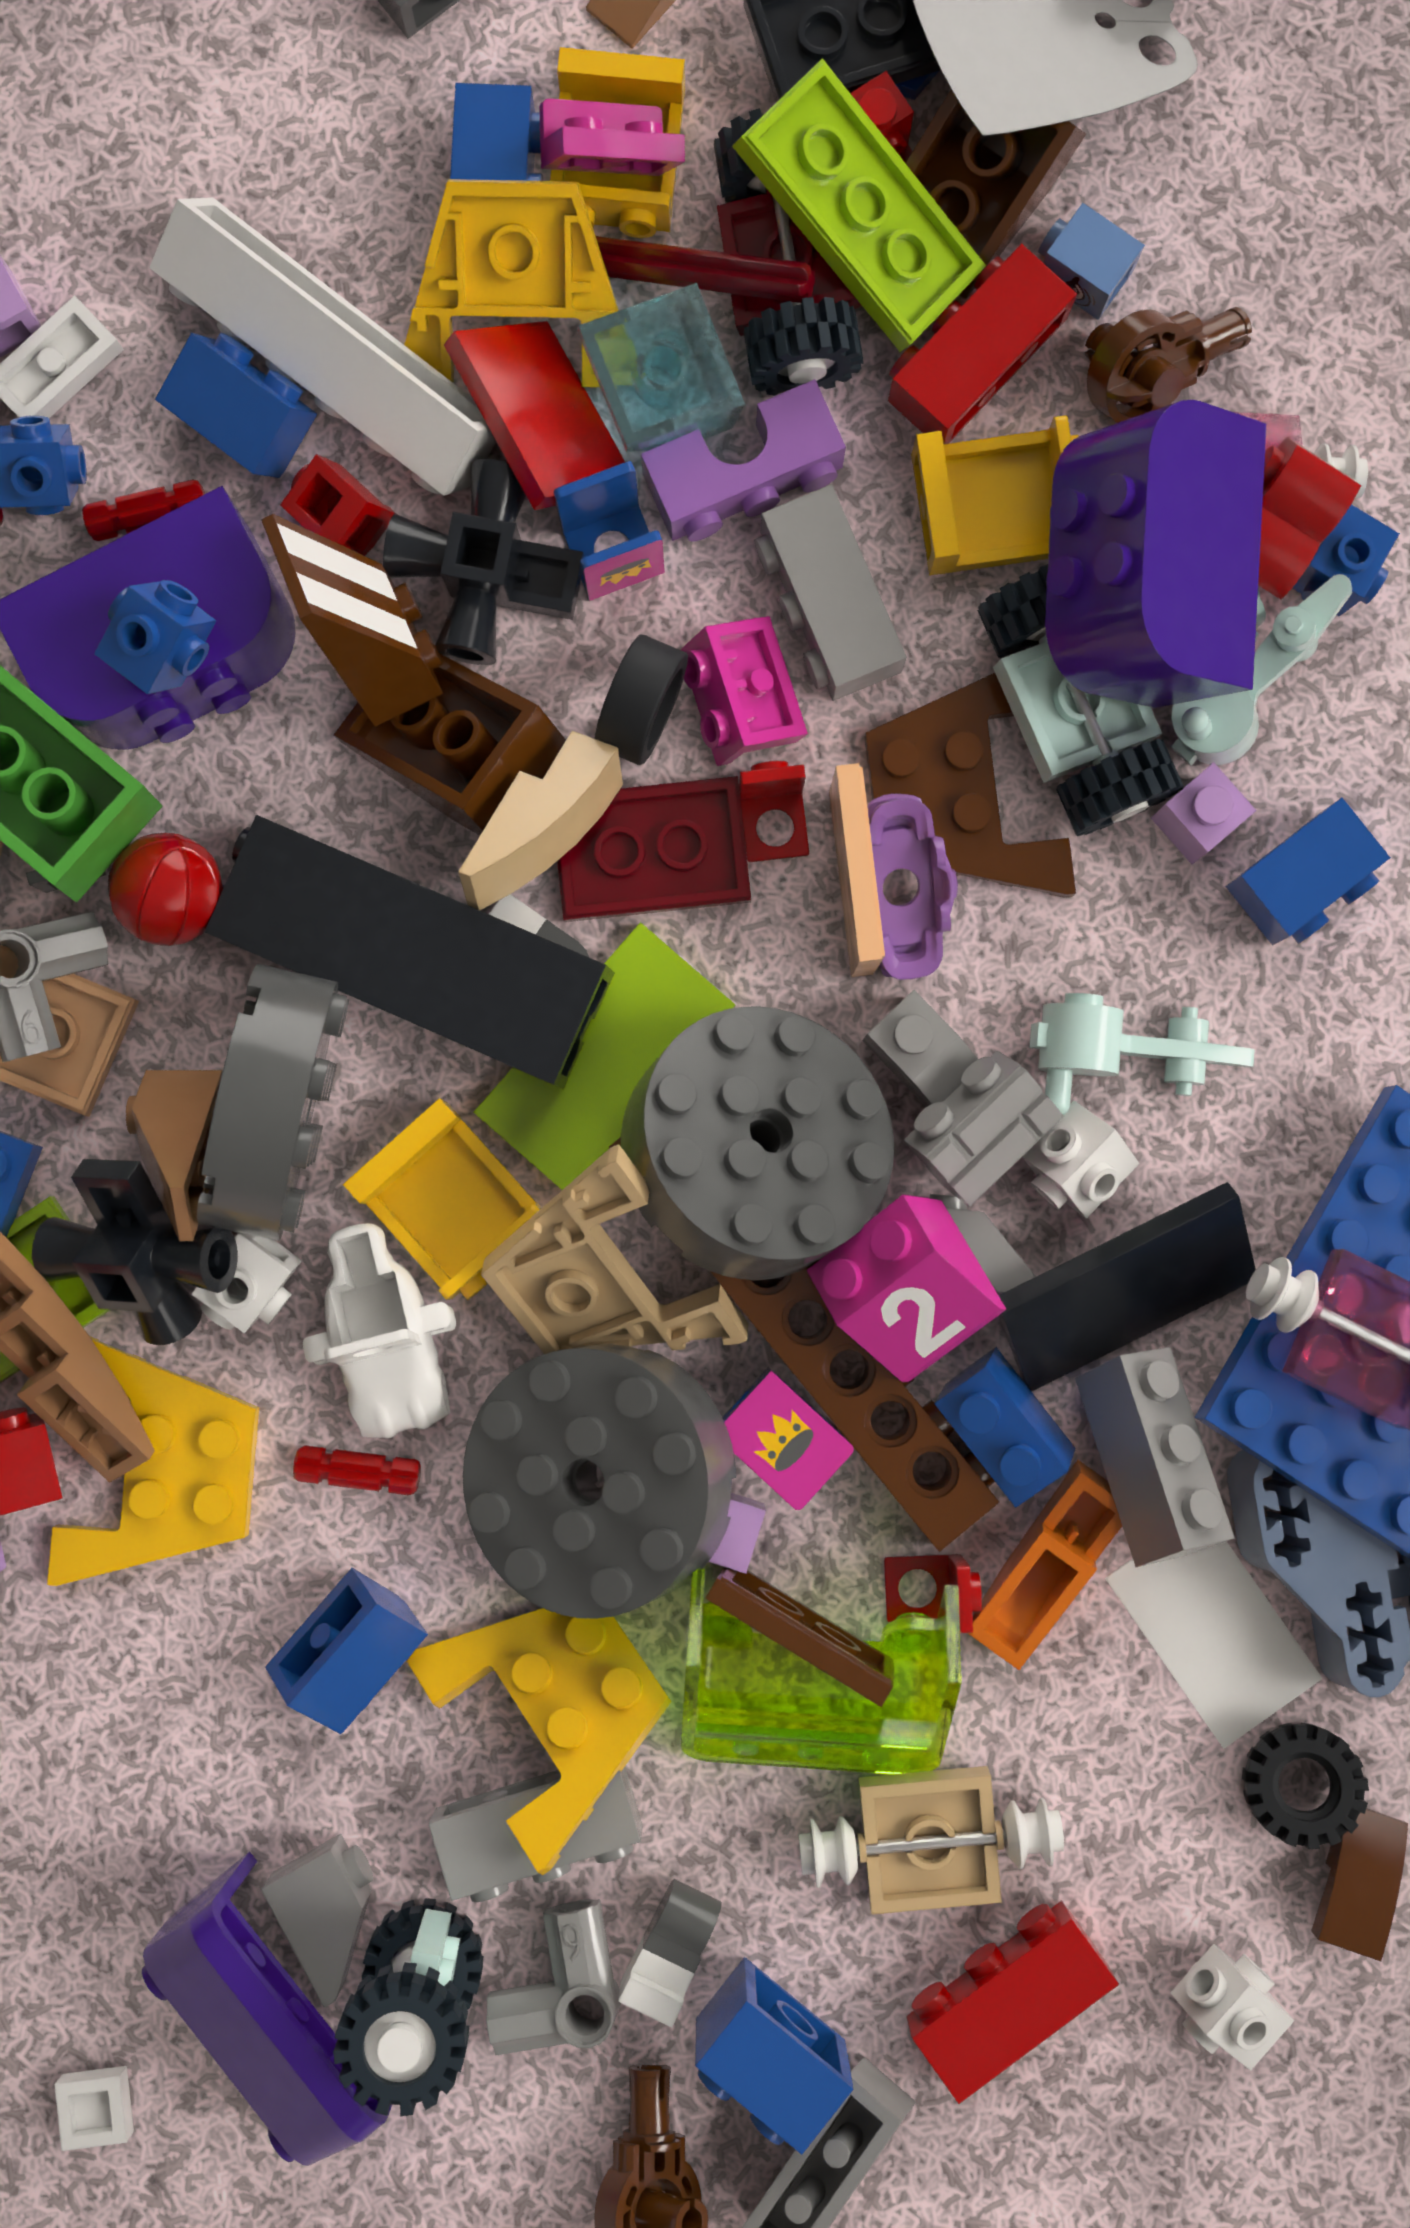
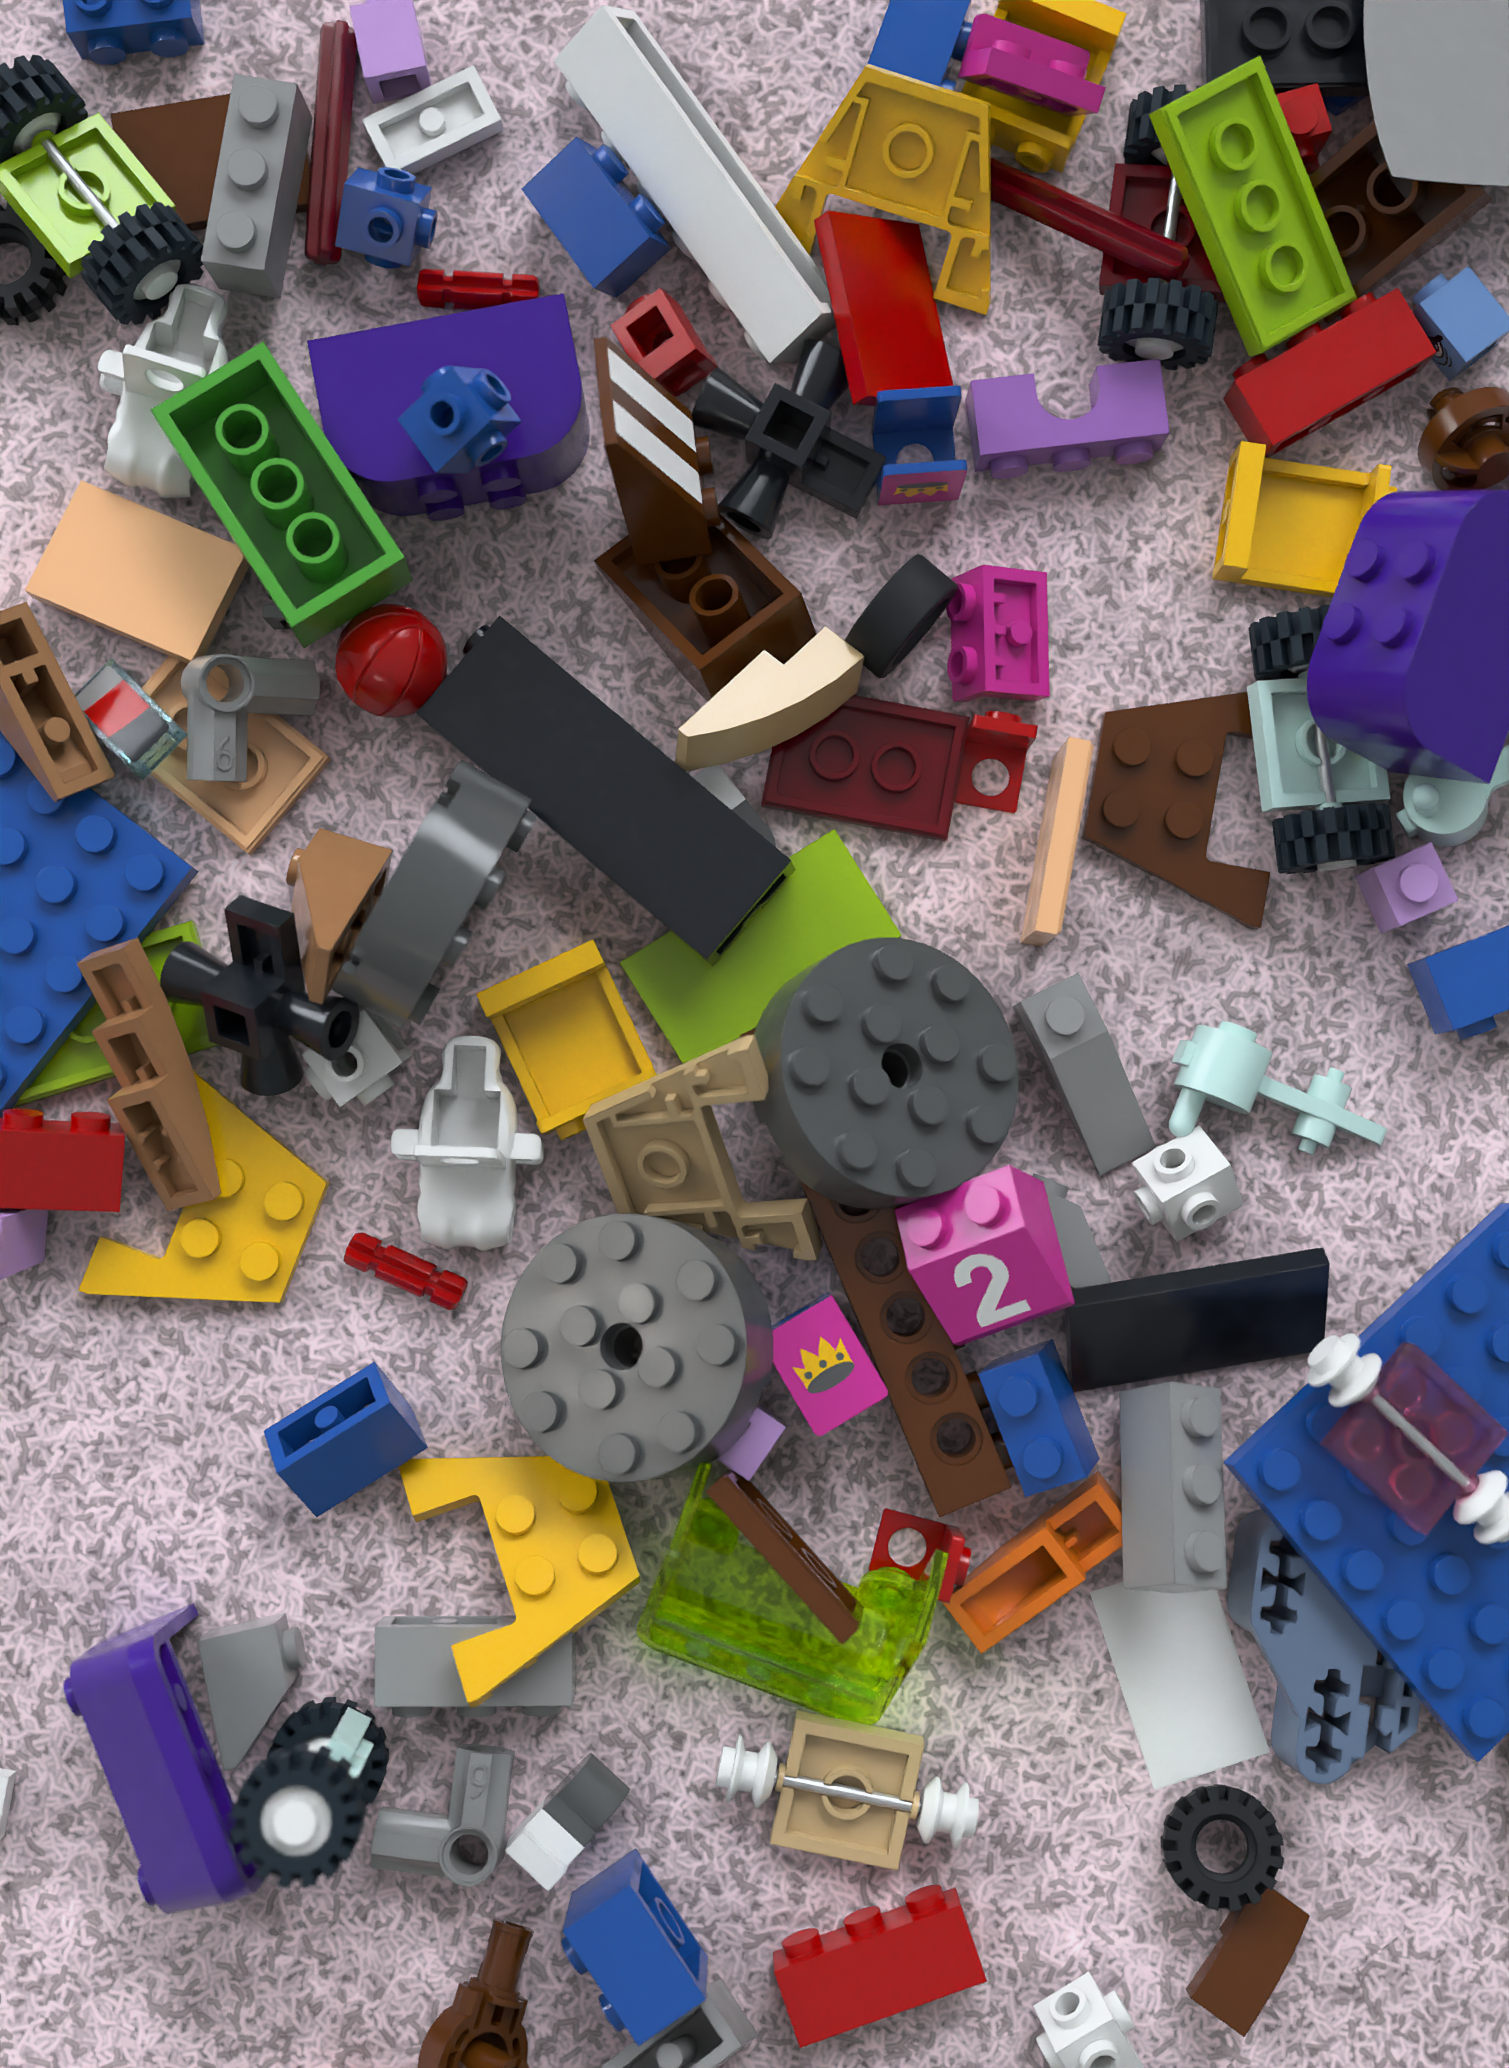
camera: 10 degrees right, 0 degrees up
clear light blue slope [577,283,745,452] -> none
light grey brick [754,484,907,701] -> none
medium lavender piece [867,794,958,980] -> none
light grey brick [904,1051,1063,1207] -> none

